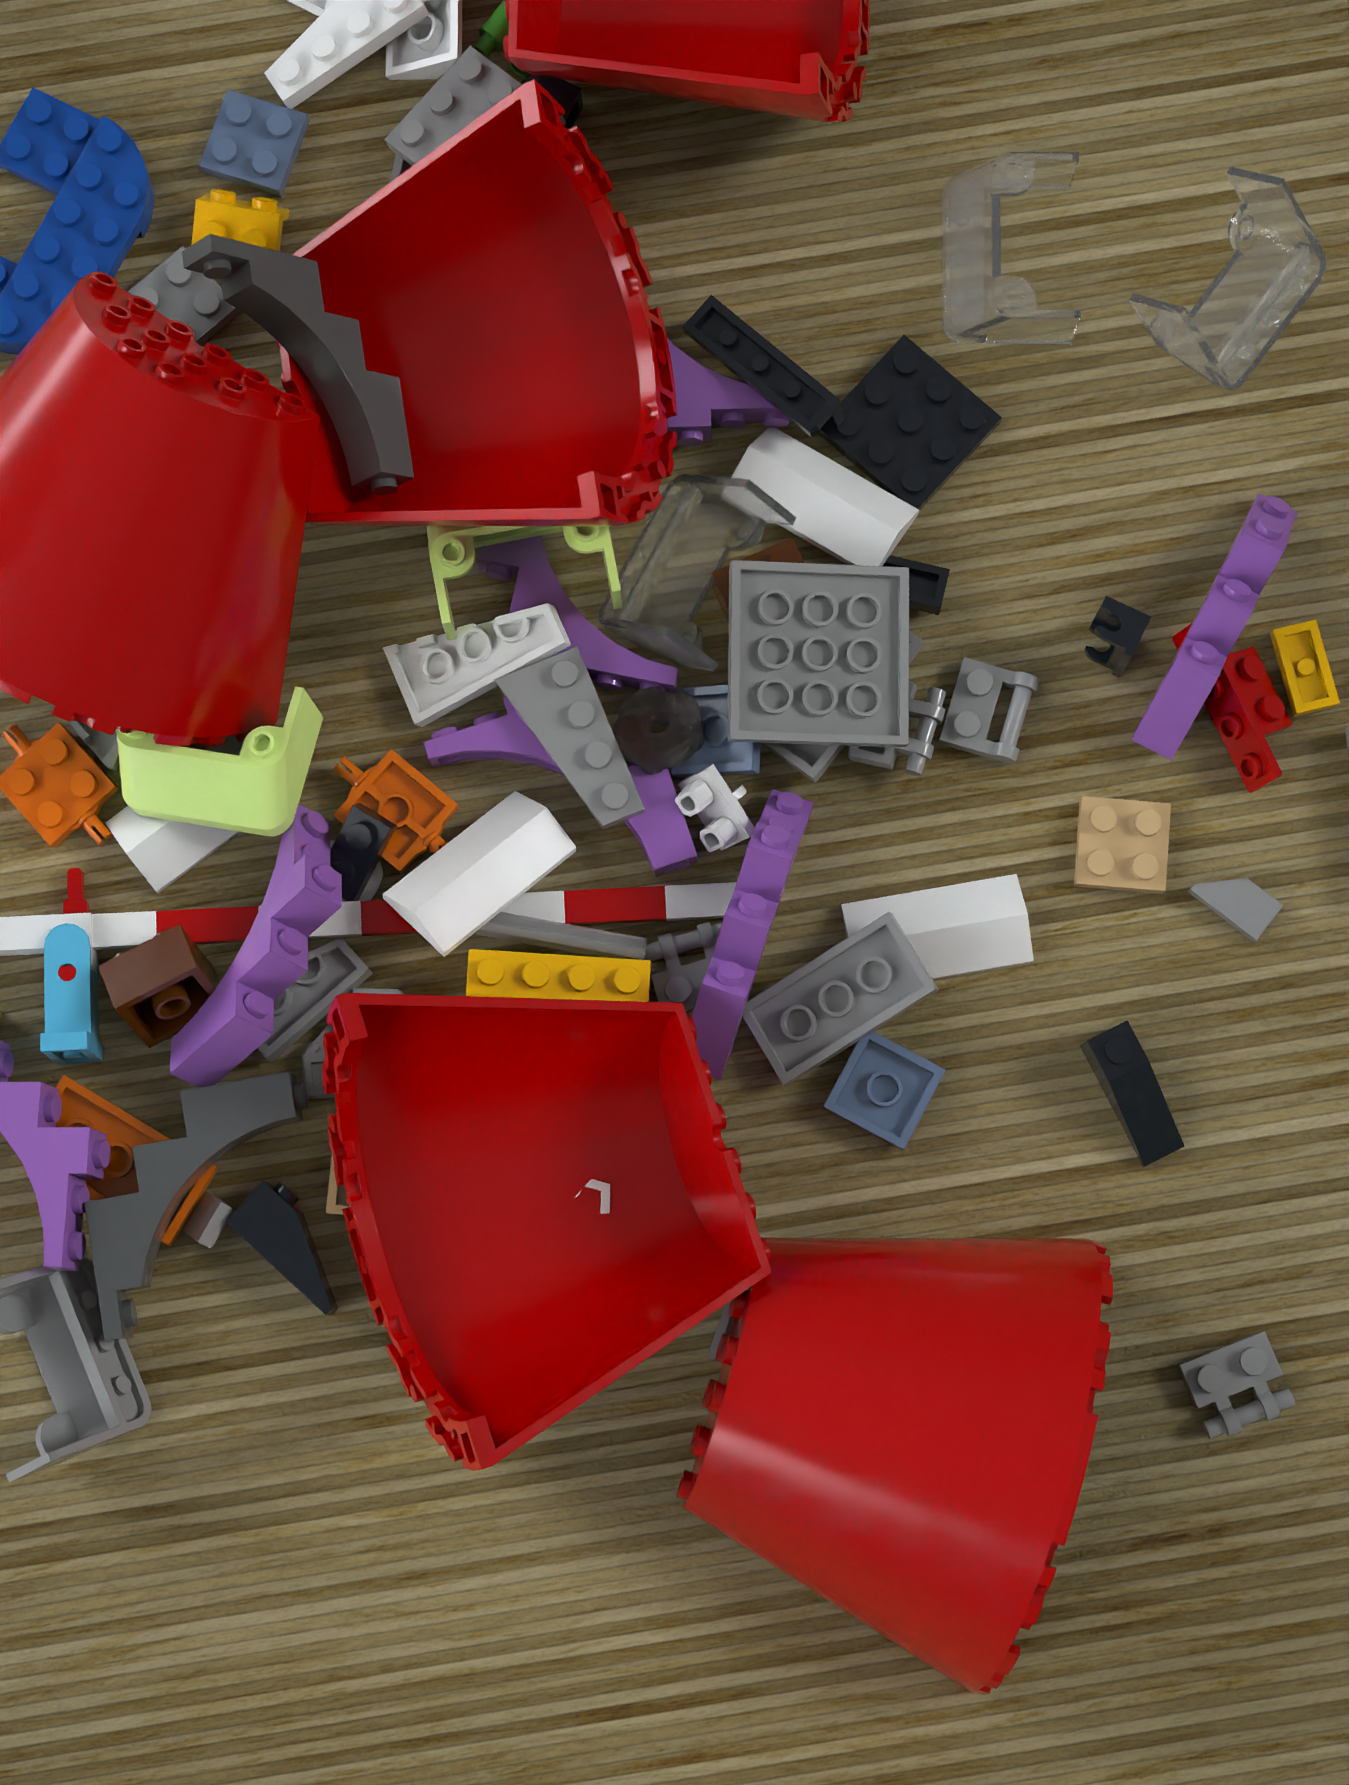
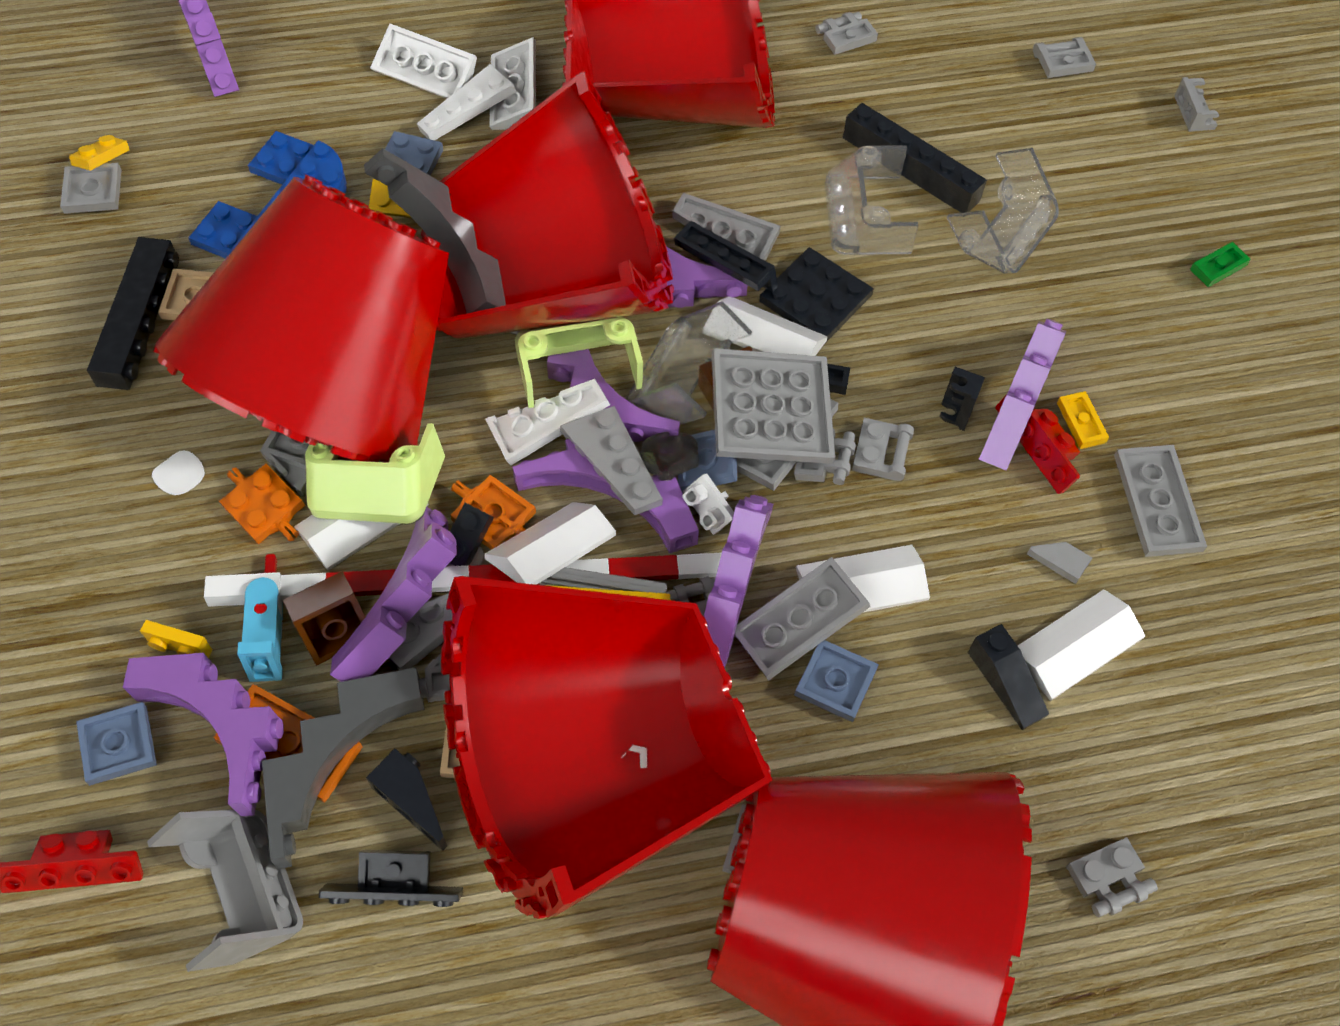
camera: 10 degrees left, 20 degrees down
light grey tile [182,1191,234,1248] -> none
tan plate [1074,796,1171,894] -> none
none -> black bracket [319,850,463,907]
none -> light grey wing [673,193,781,261]
none -> black brick [843,103,987,216]
none -> white slope [1018,589,1145,701]

